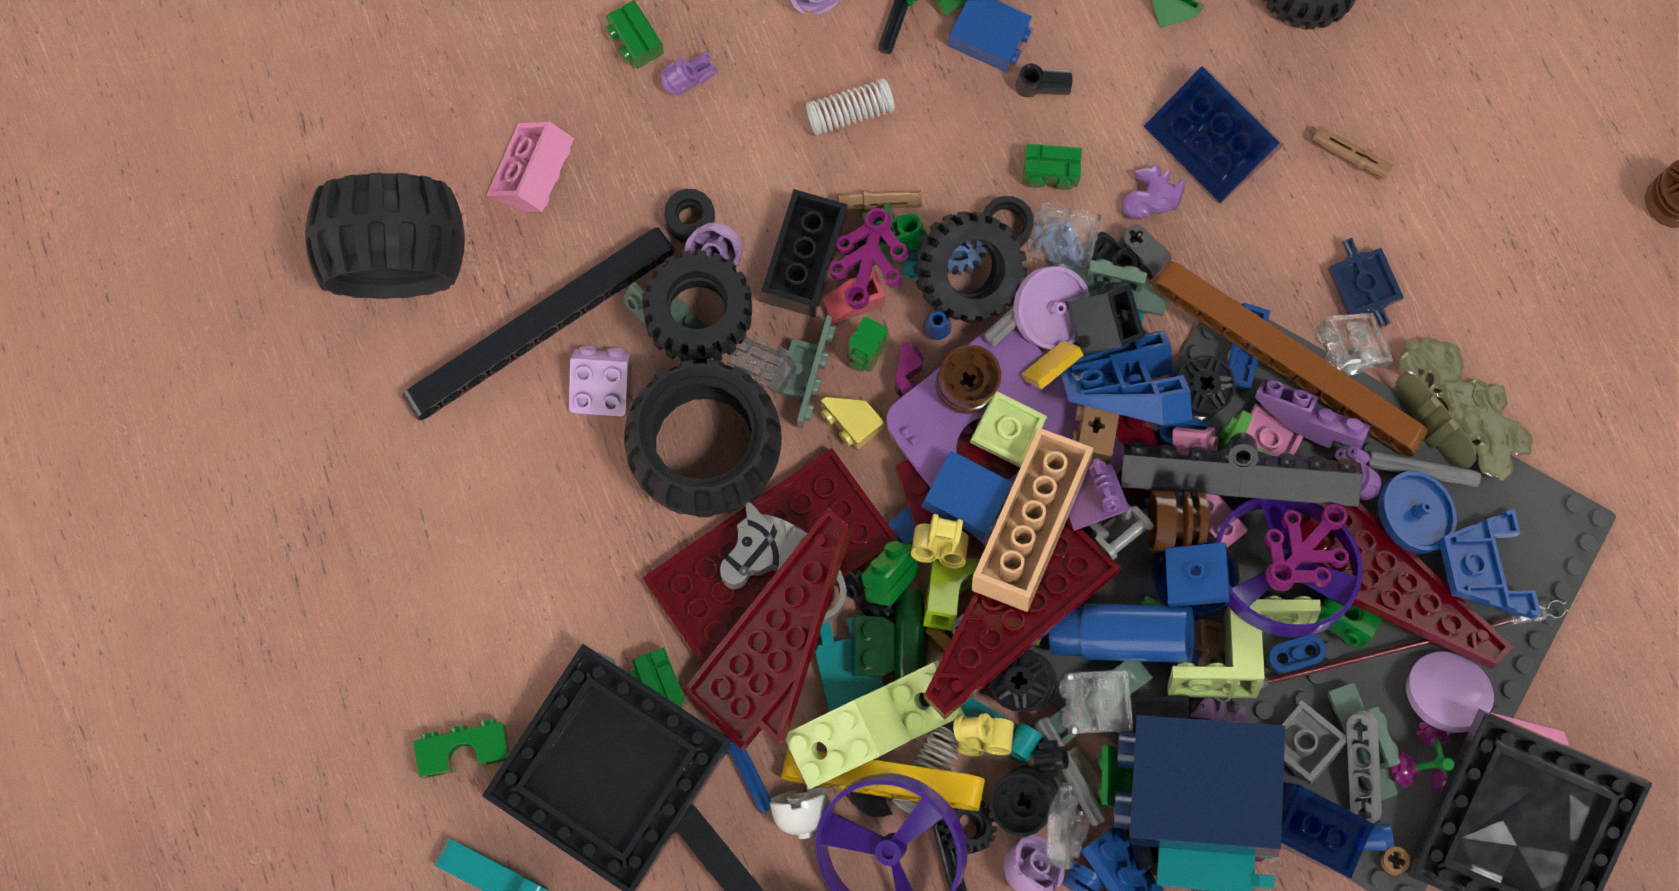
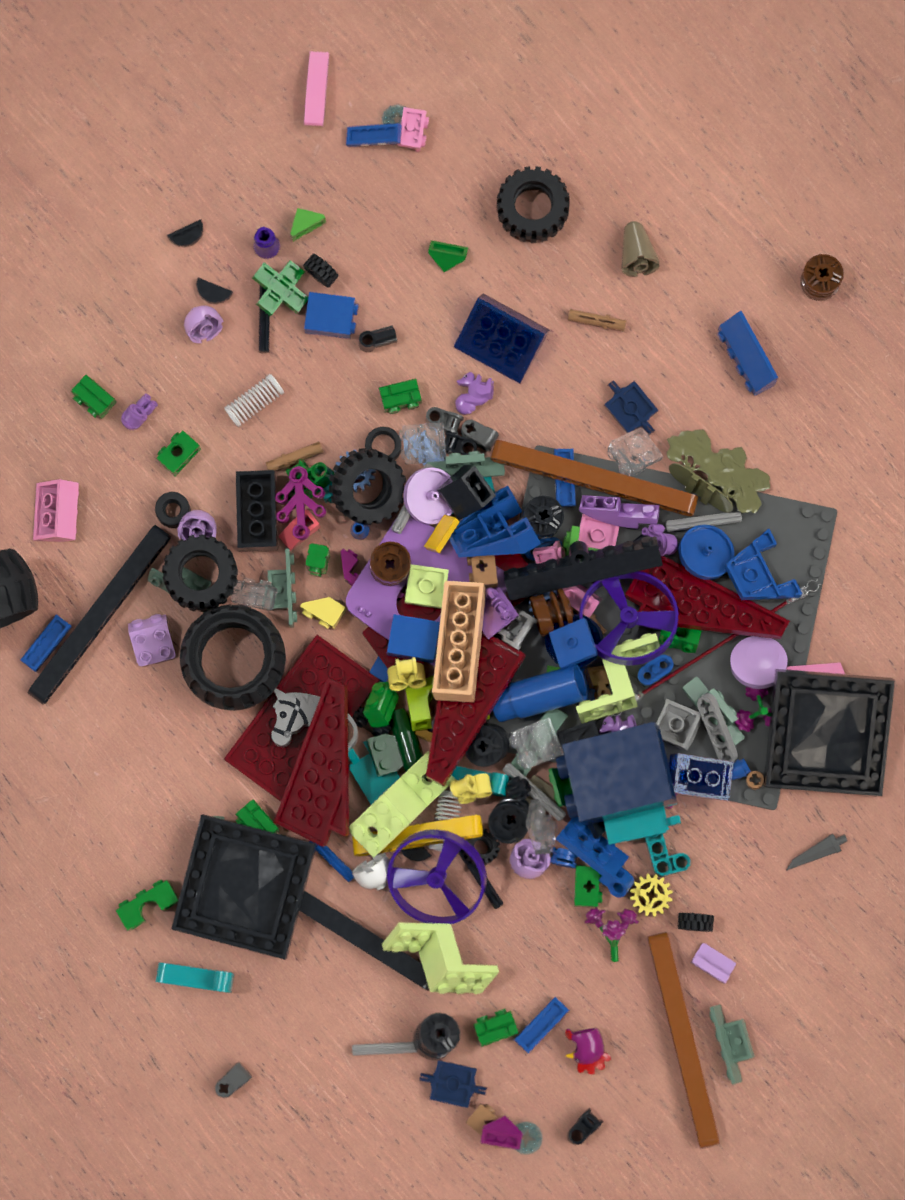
camera: 10 degrees left, 5 degrees up
magenta plant [1264,504,1349,591] -> none
none -> blue plate [20,614,72,672]
none -> green brick [157,430,201,477]
none -> dark grey piece [426,407,464,434]
none -> dark tan cone [622,221,659,277]
none -> blue slope [717,310,778,396]

